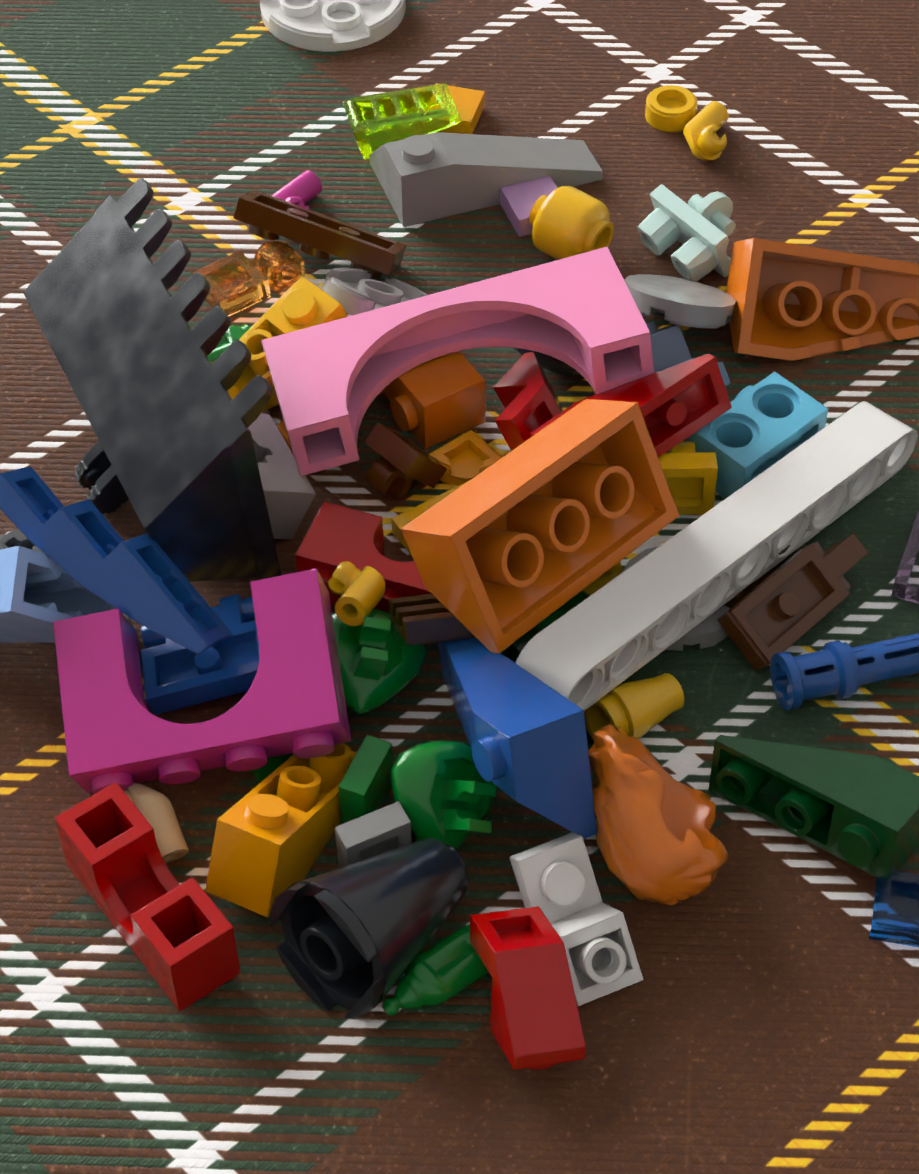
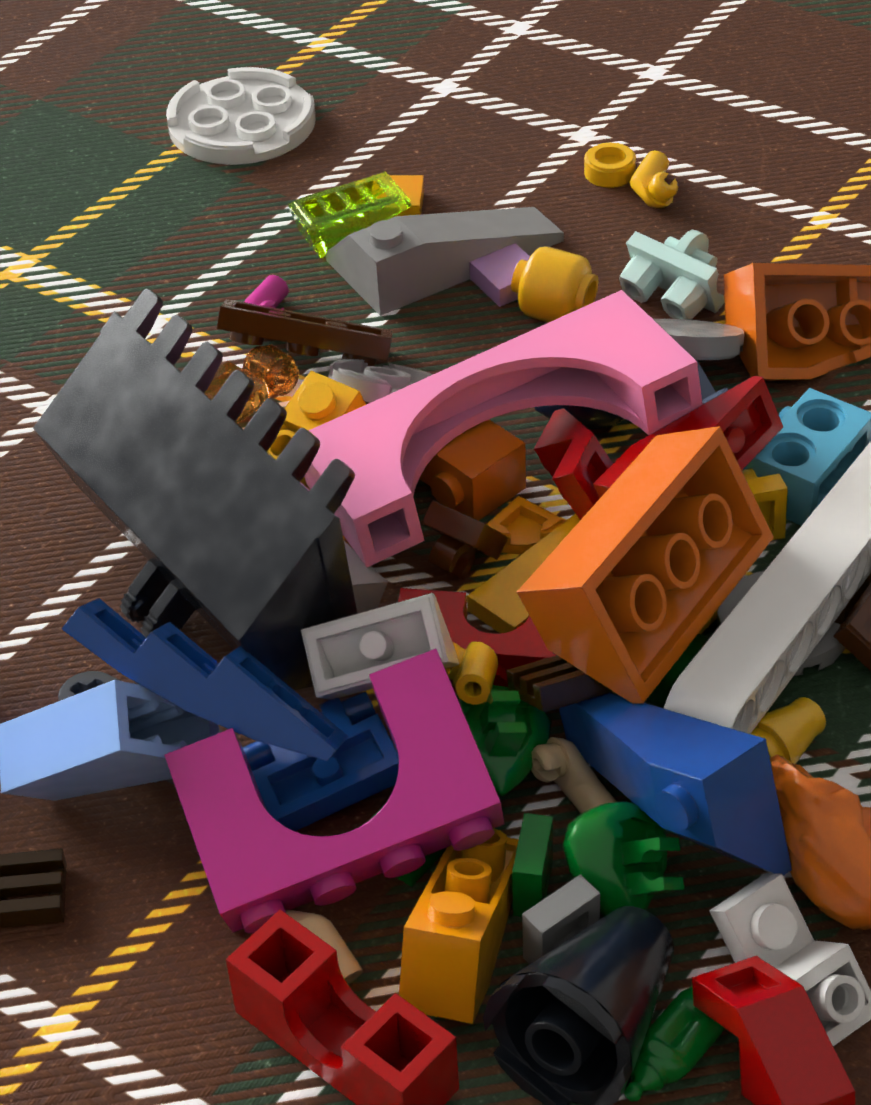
camera: 10 degrees left, 5 degrees down
none -> white slope [301,593,459,699]
none -> tan arm [531,737,617,814]

